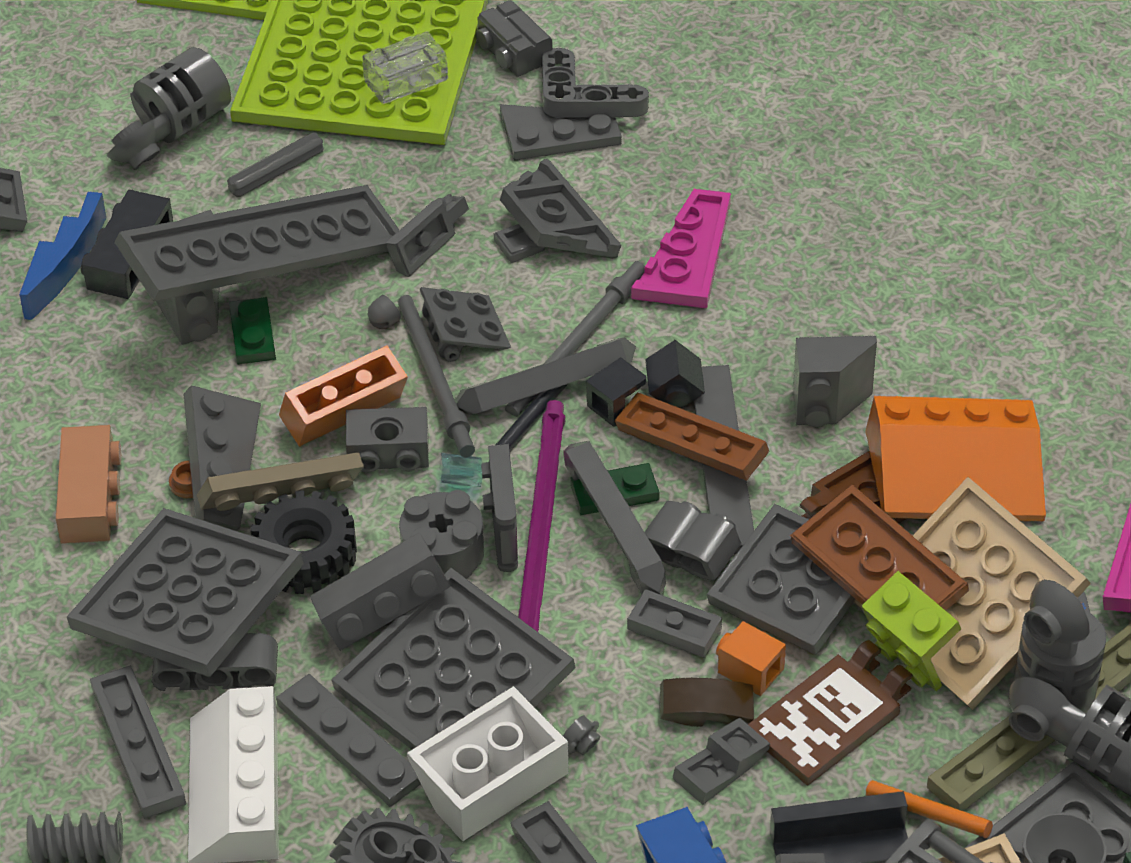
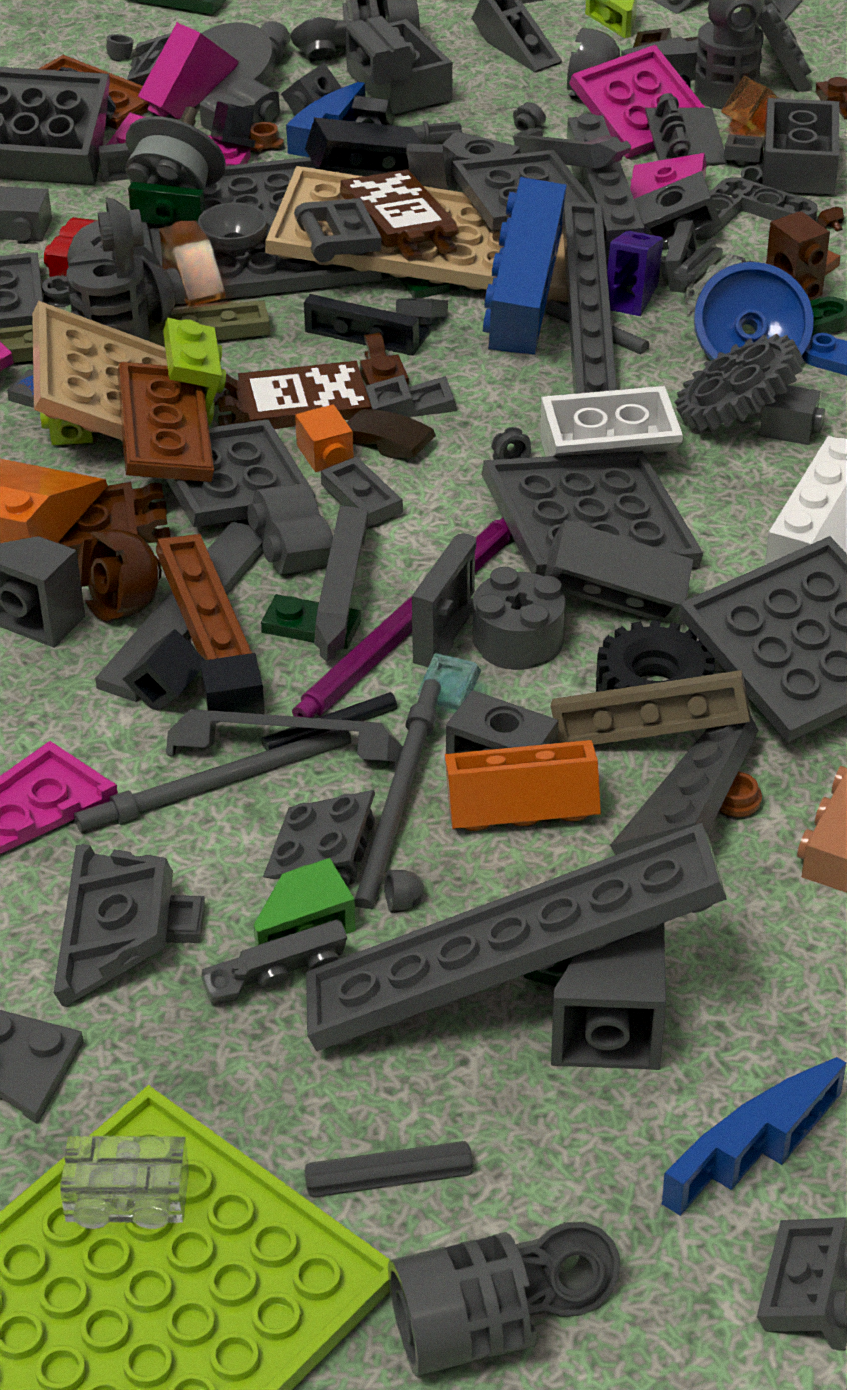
camera: 150 degrees left, 5 degrees down
black brick [81,189,173,299] -> none
dark grey plate [276,674,421,807] -> none
orange bar [866,780,993,838] -> none
none -> reddish brown cylinder [78,529,162,621]
none -> clear orange slope [159,220,225,307]
none -> bright green slope [253,858,356,946]
none -> reddish brown plate [360,333,409,387]

